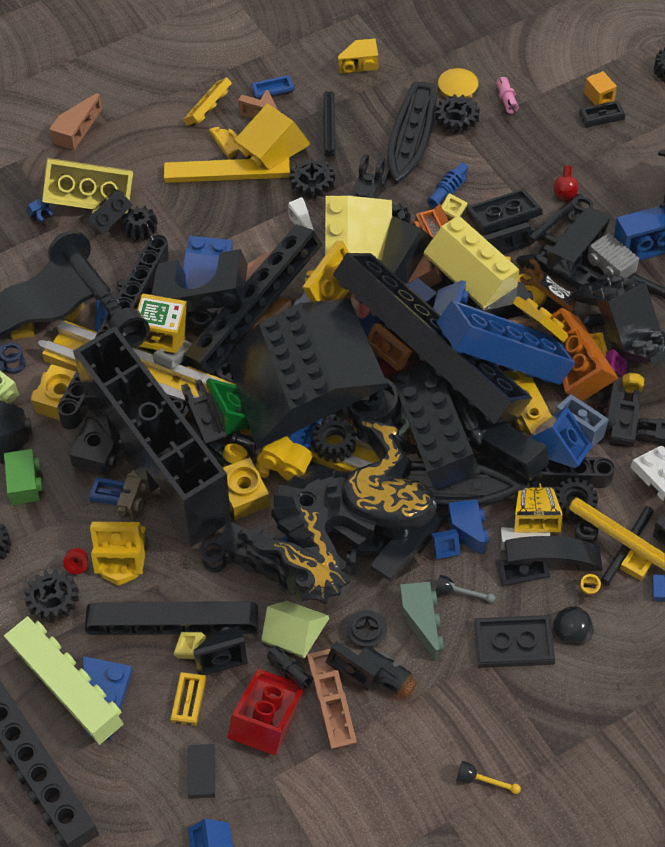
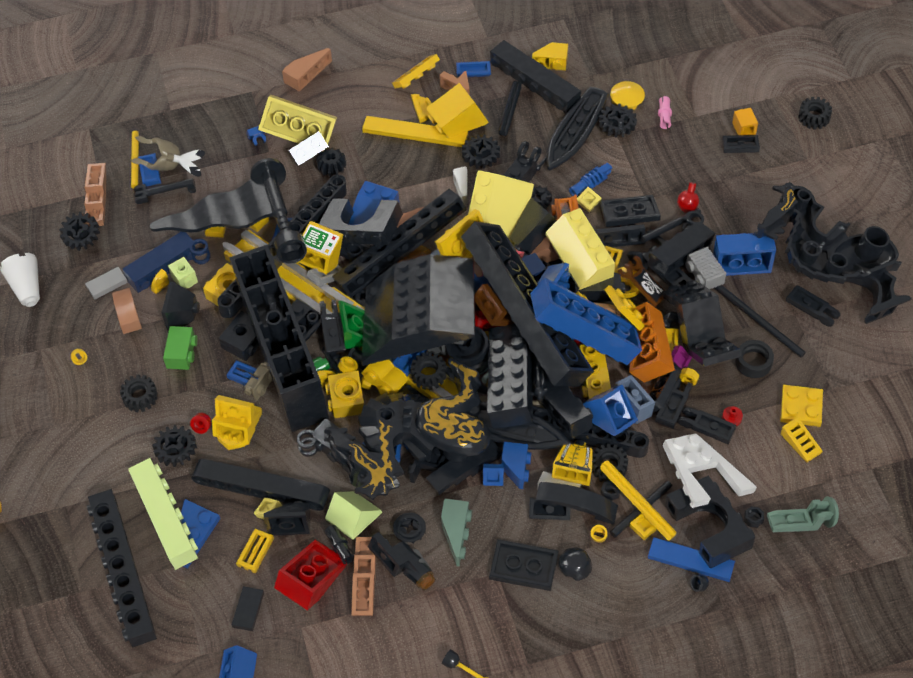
camera: 15 degrees right, 0 degrees up
hinge [436,574,496,603] -> none
none -> black brick [490,40,581,114]

